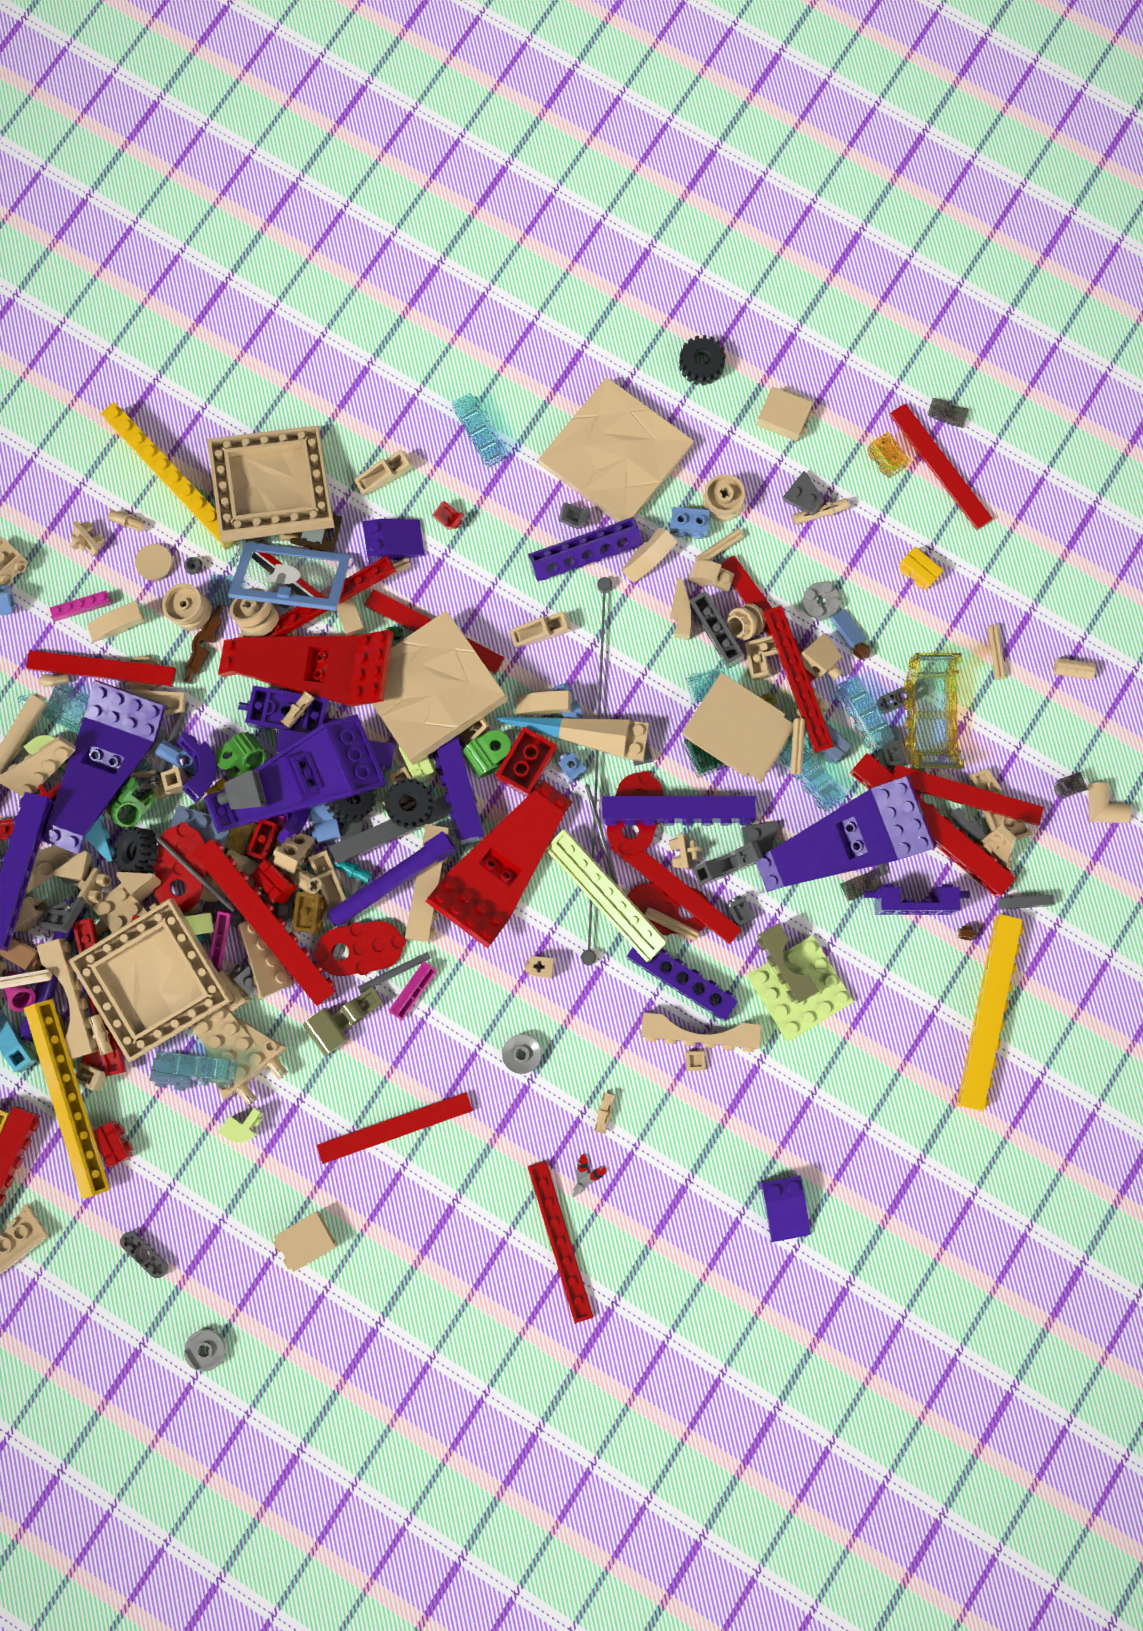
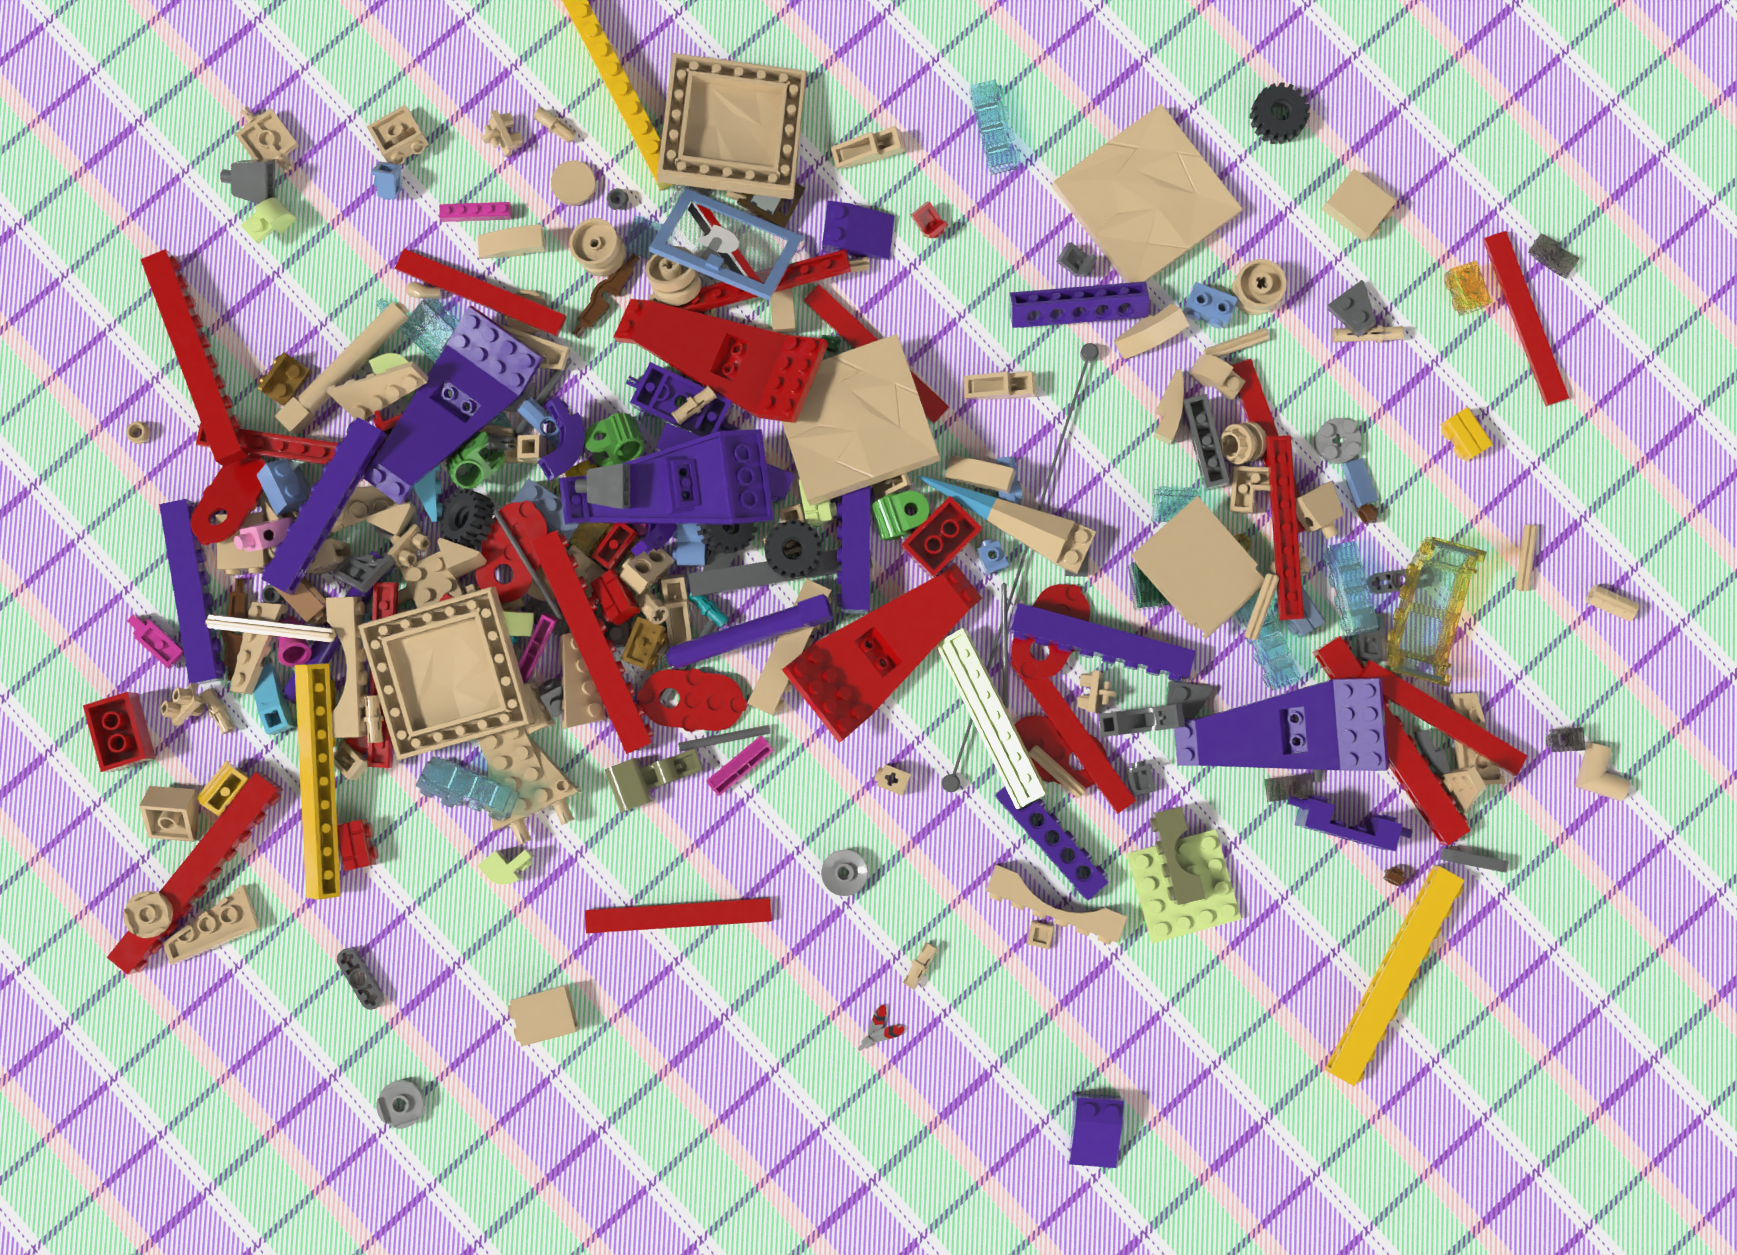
camera: 15 degrees right, 5 degrees up
red tile [528,1161,594,1324] -> none

